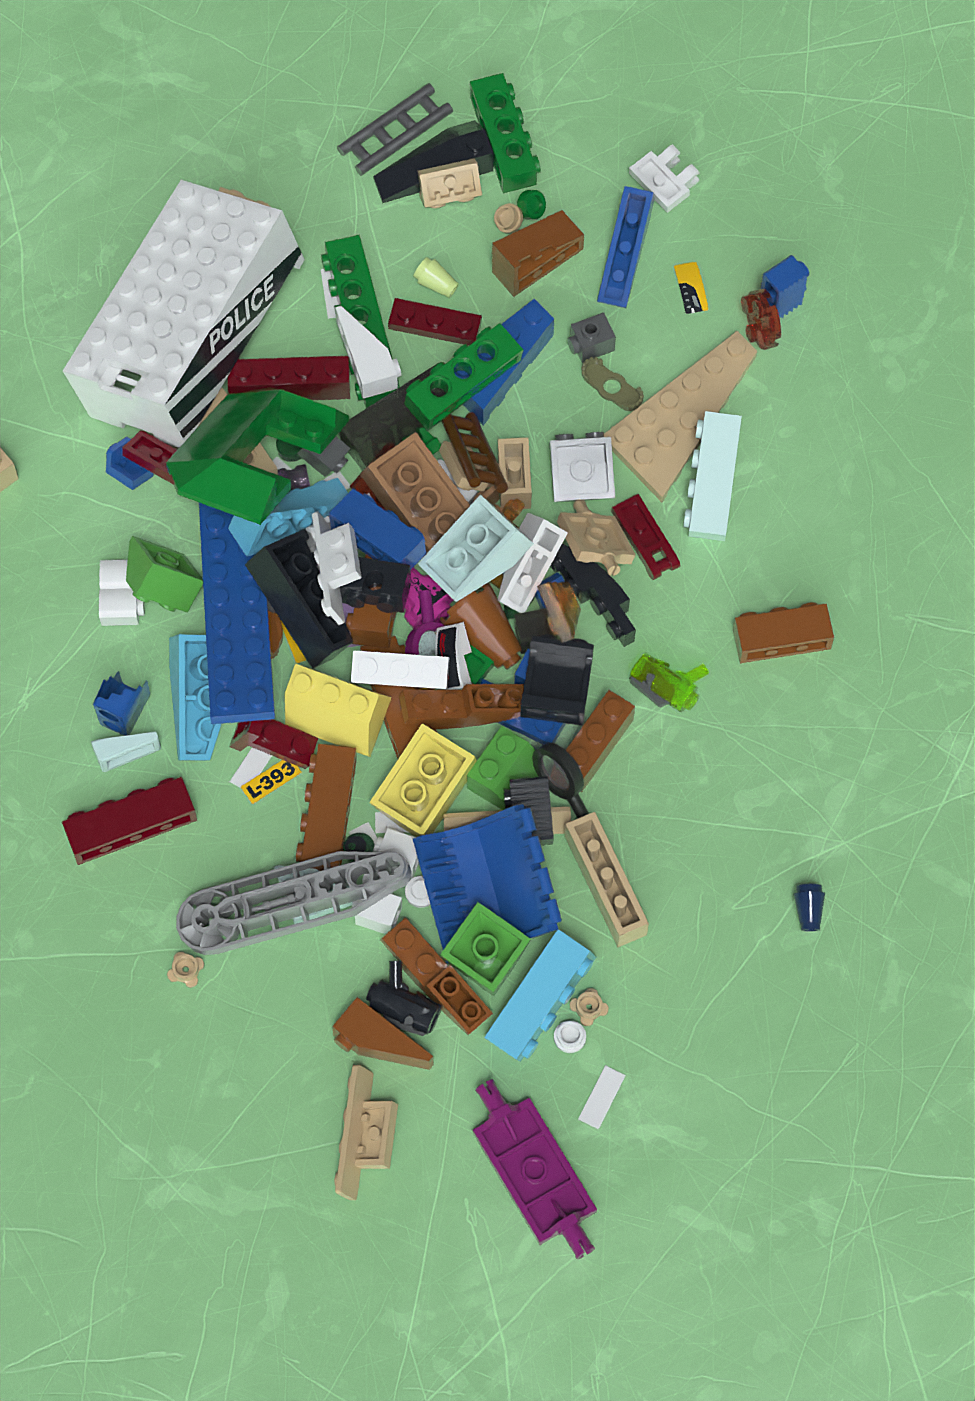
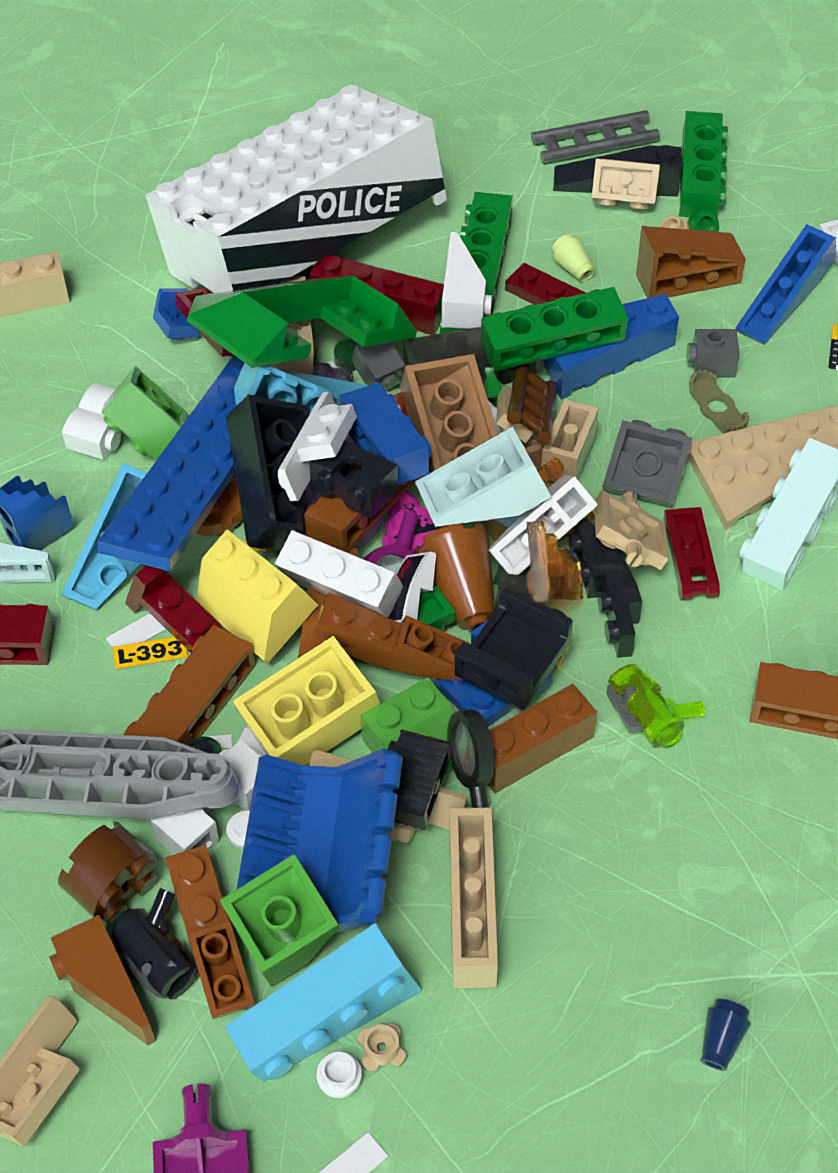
camera: 25 degrees right, 15 degrees down
none -> reddish brown brick [58,822,158,925]

